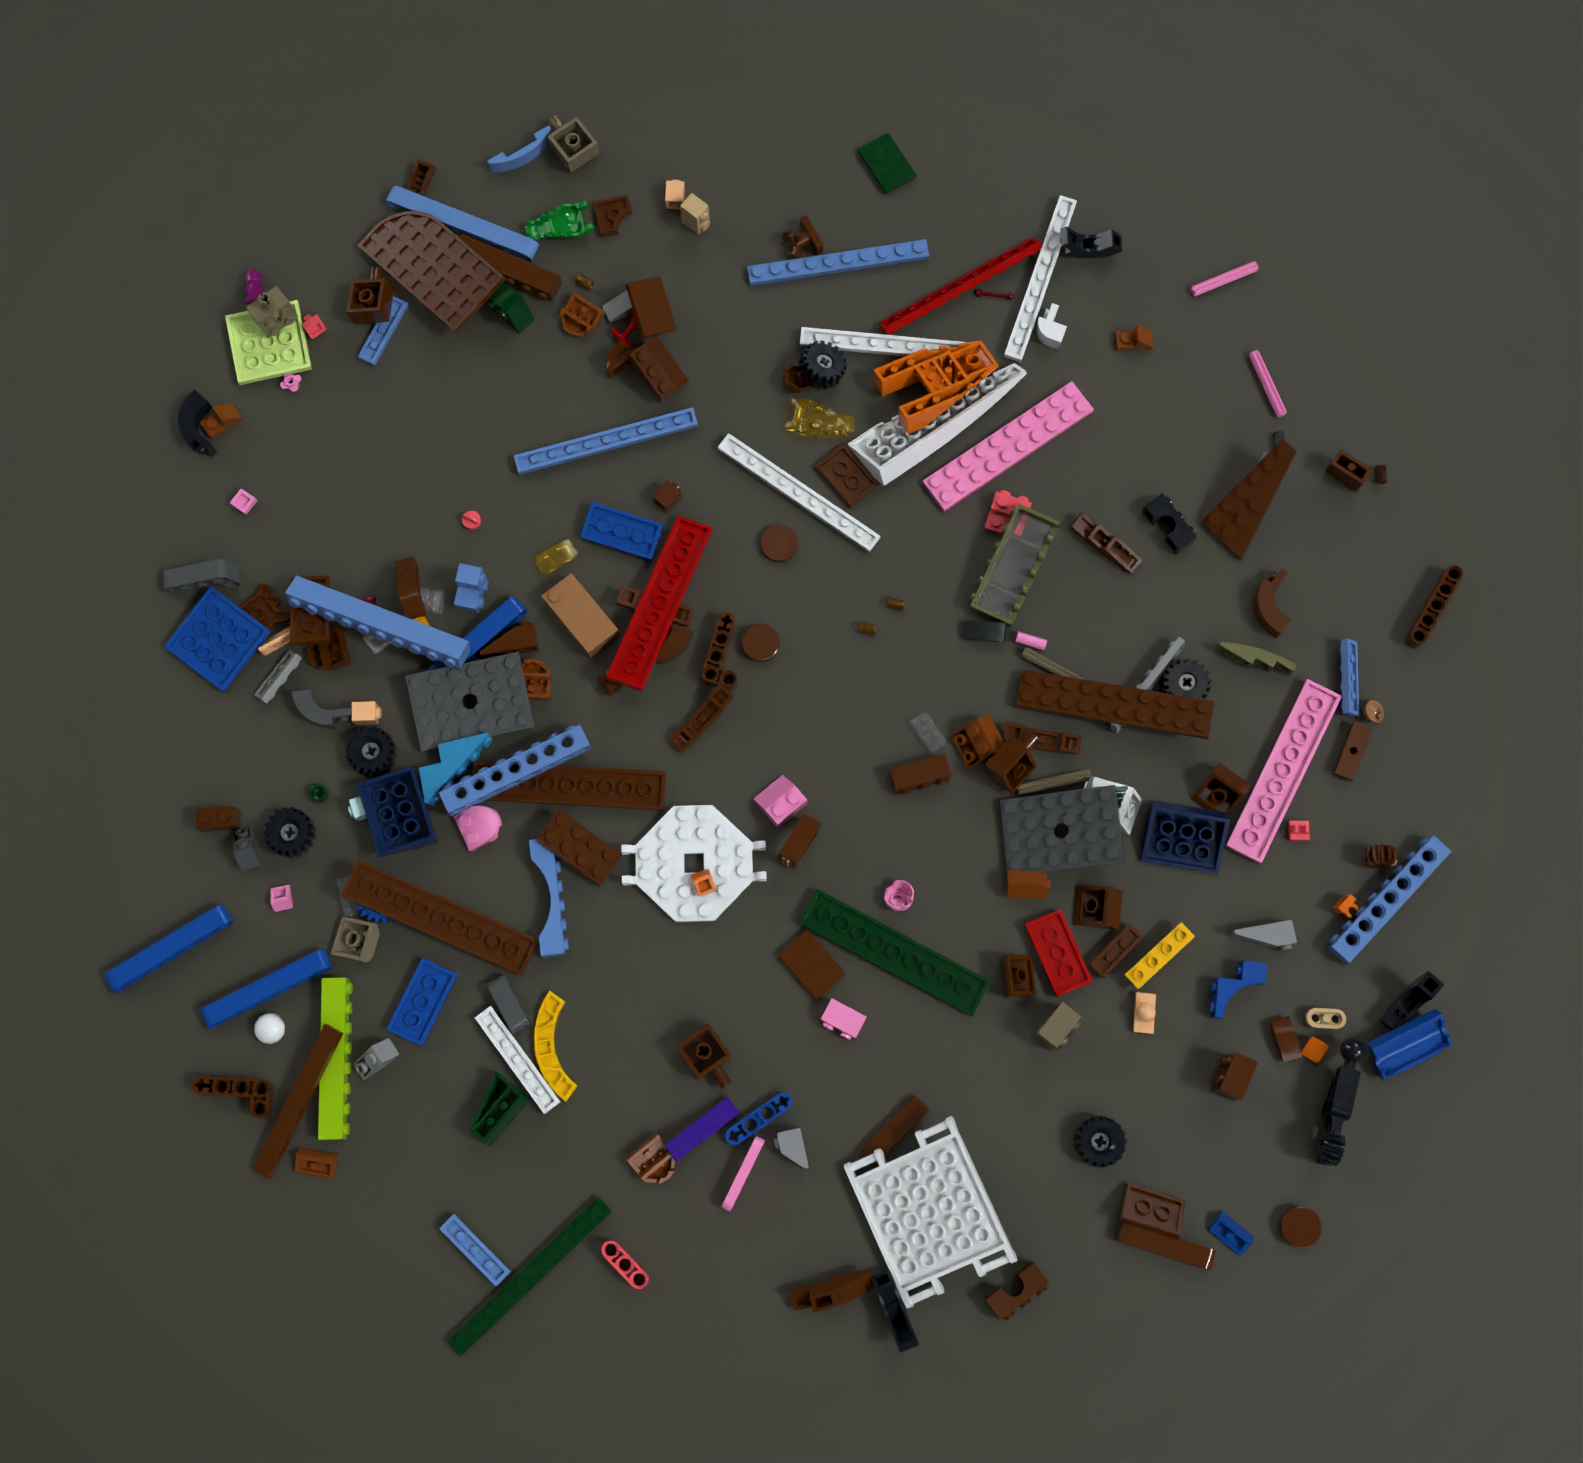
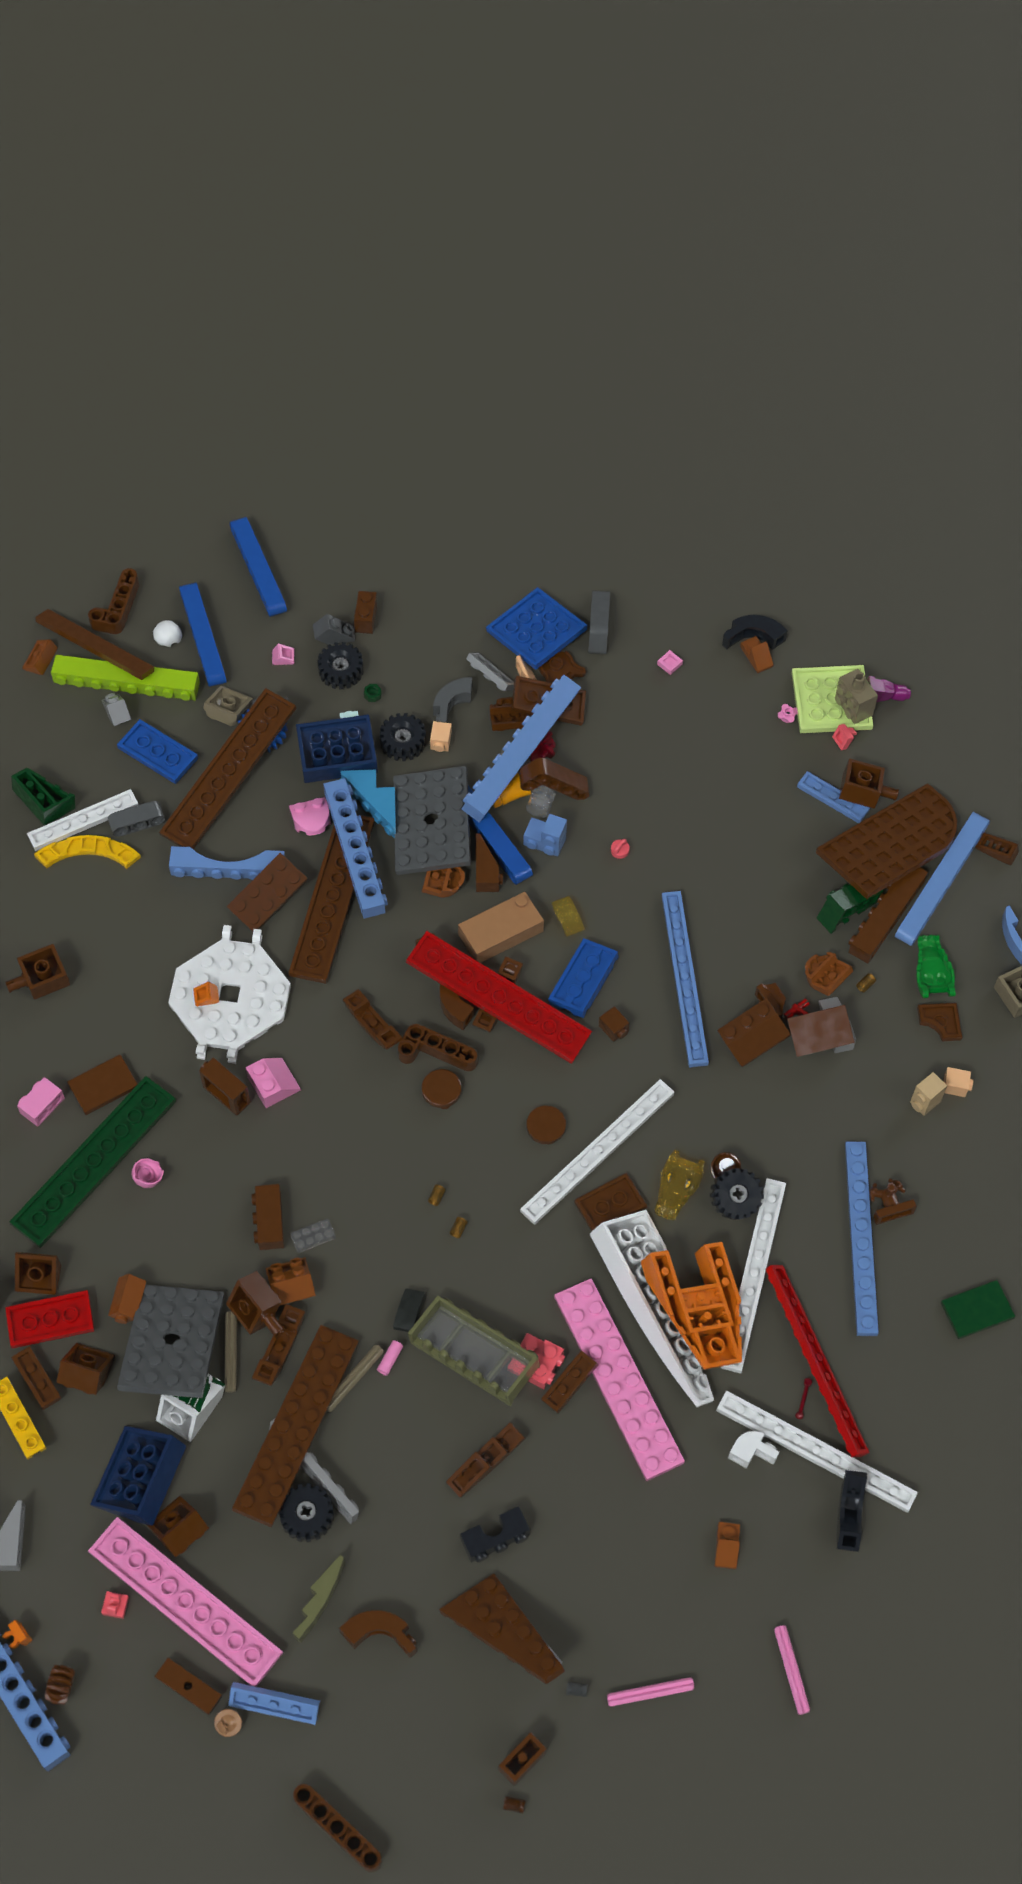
camera: 100 degrees right, 15 degrees down
none -> reddish brown plate [541,1350,598,1413]

